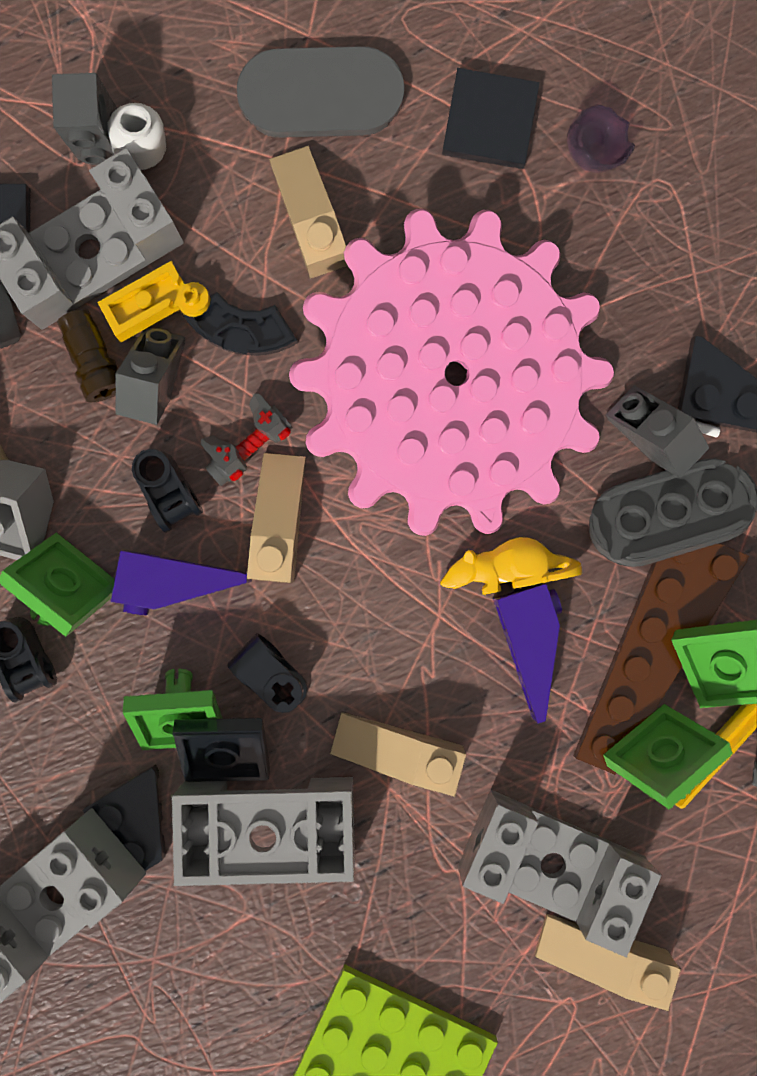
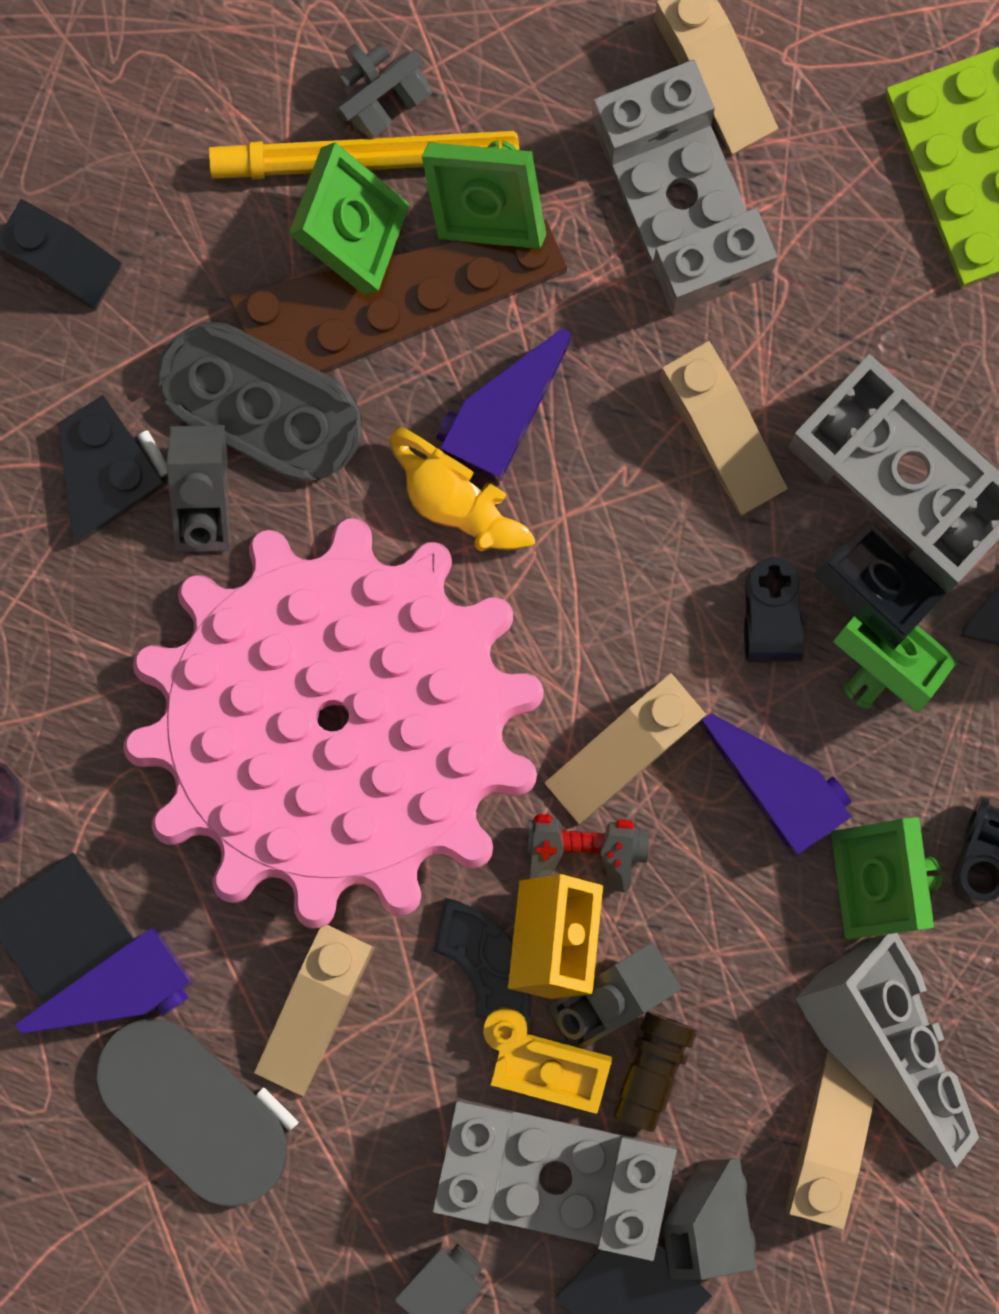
camera: 140 degrees left, 5 degrees down
white head [108,103,166,170] -> none
black piece [132,449,203,533] -> none
none -> dark purple slope [15,928,194,1034]
none -> white piece [256,1088,299,1132]
none -> yellow brick [508,874,603,999]

